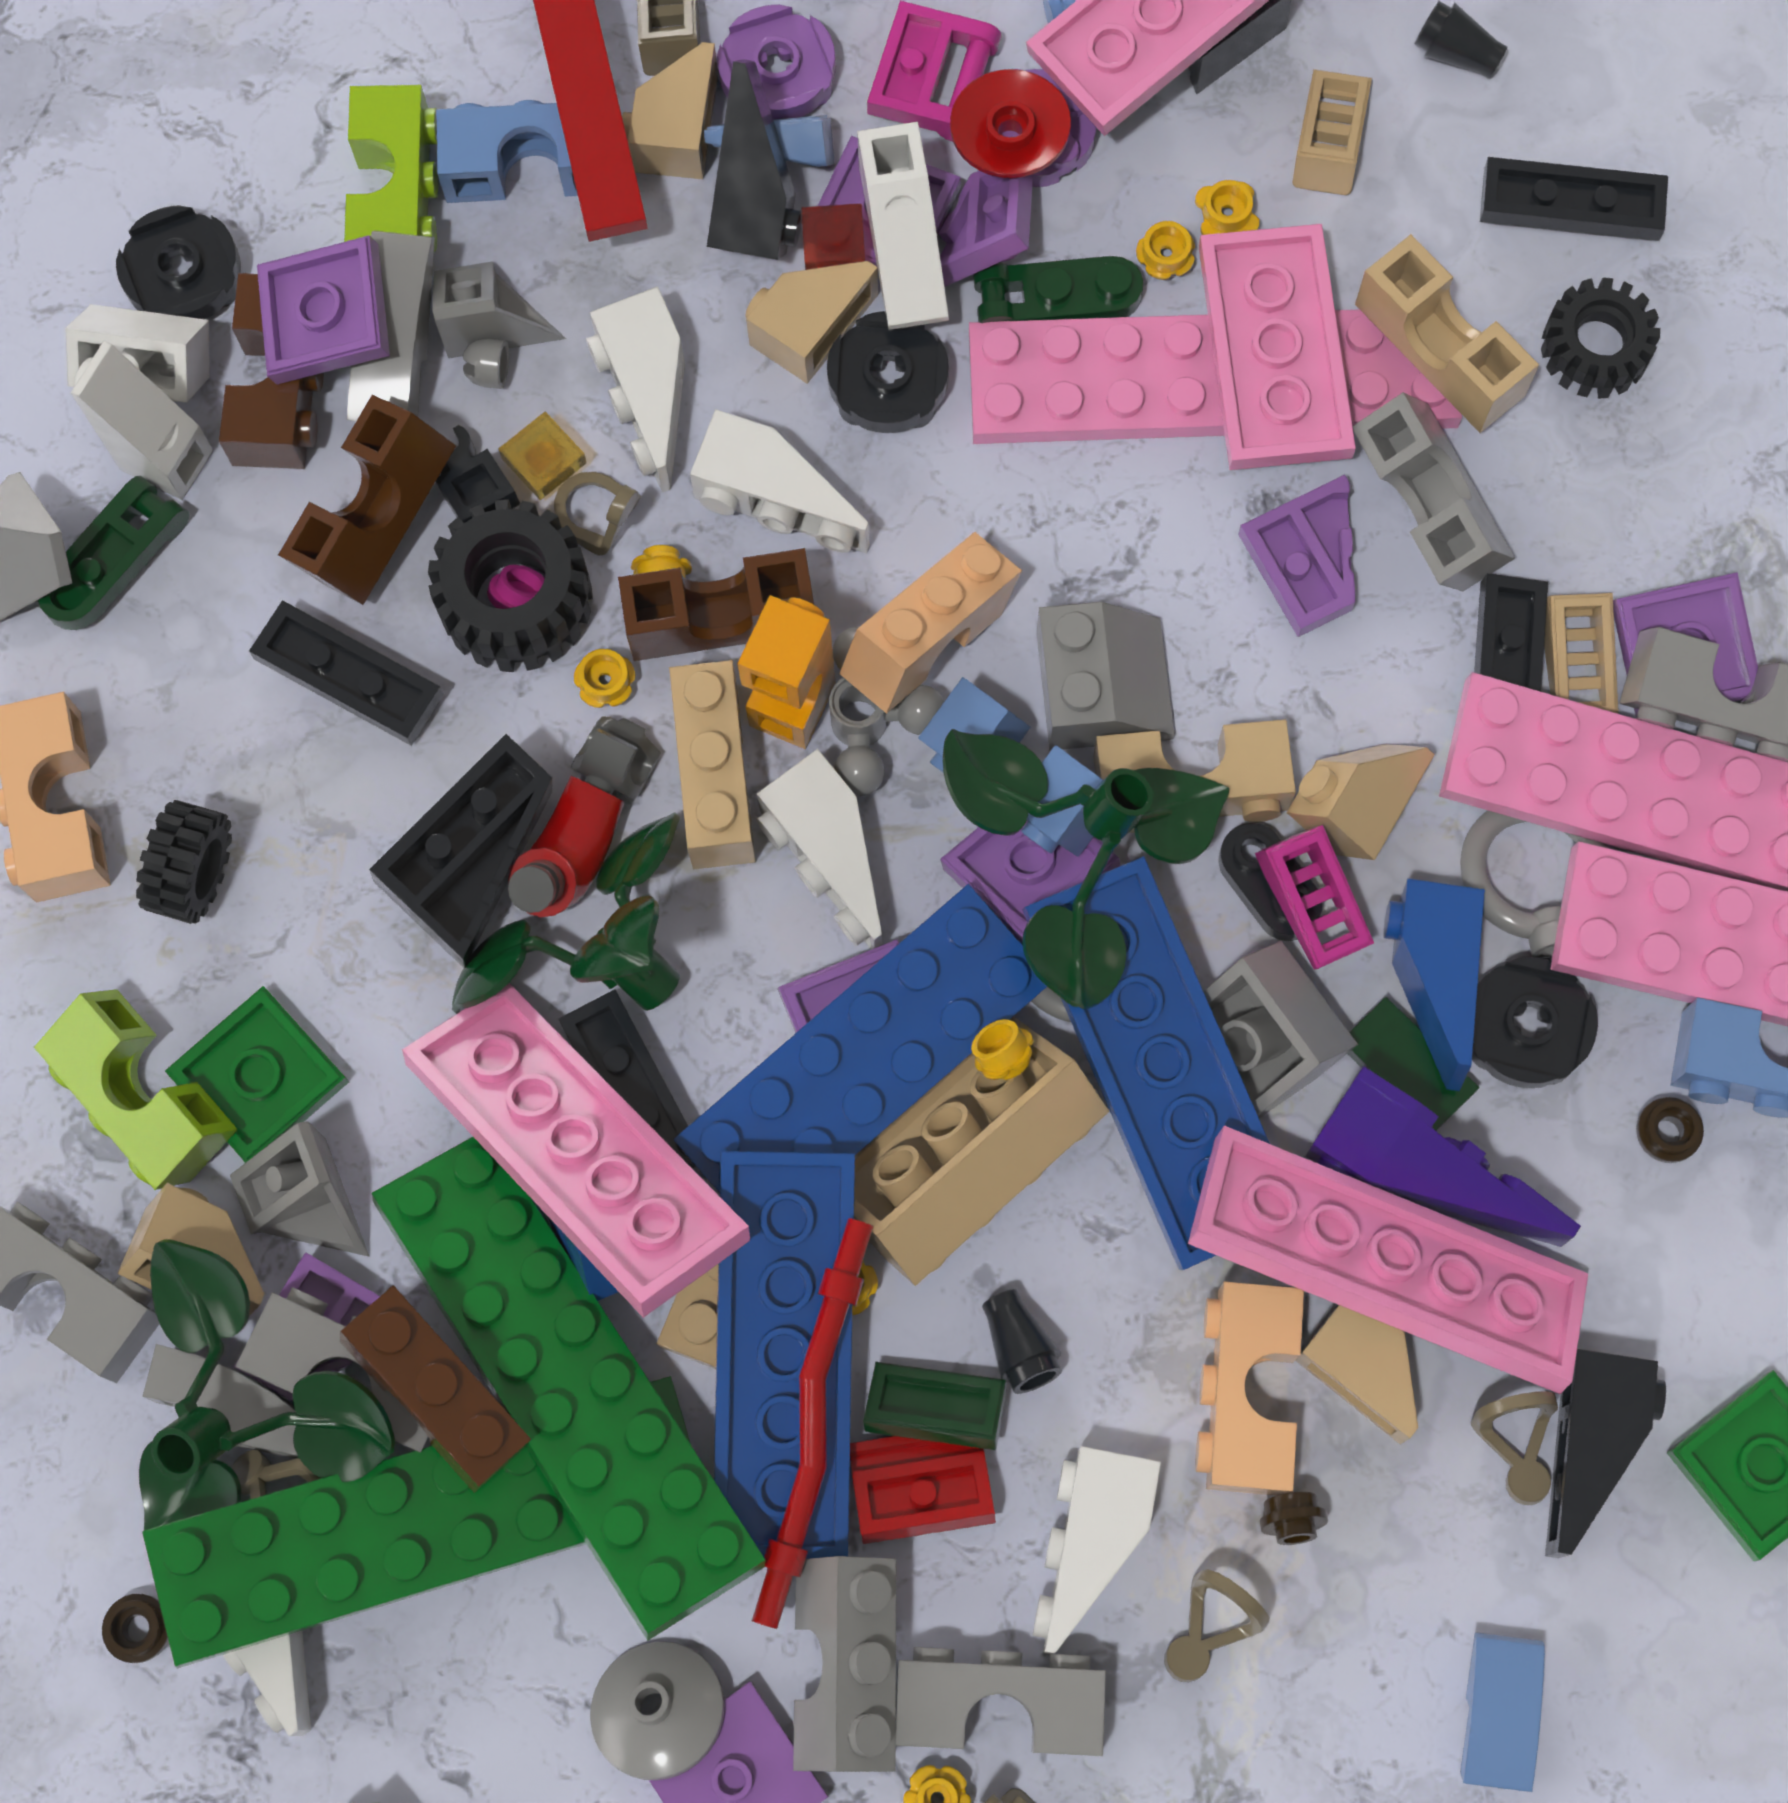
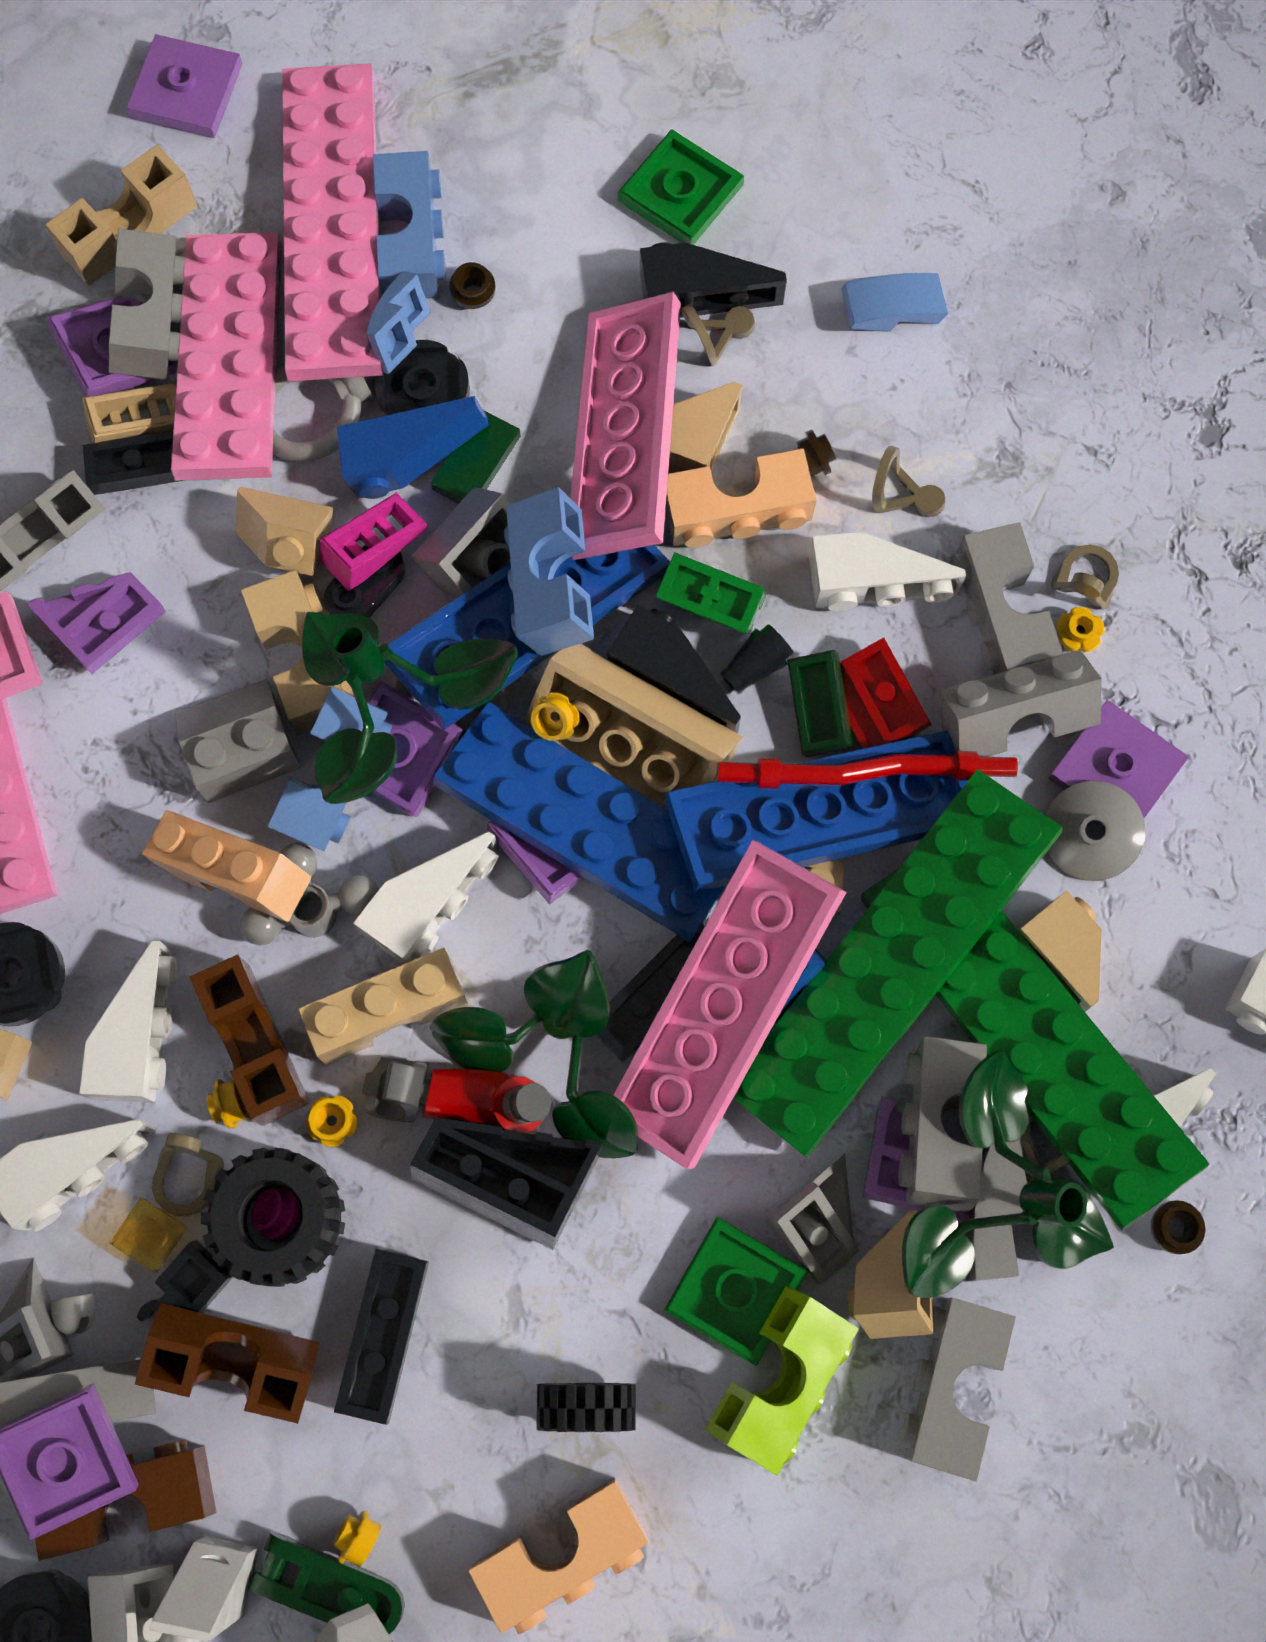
camera: 110 degrees left, 0 degrees up
reddish brown arch [340,1285,531,1493] -> none
light orange arch [737,595,836,750] -> none
dark purple wedge [1305,1066,1581,1247] -> none
none -> yellow plate [333,1511,381,1567]
none -> medium blue slope [367,271,431,374]
none -> medium blue arch [504,487,594,656]
none -> black slope [607,605,741,733]
none -> green hinge [656,552,766,635]
none -> tan slope [1019,890,1102,1012]

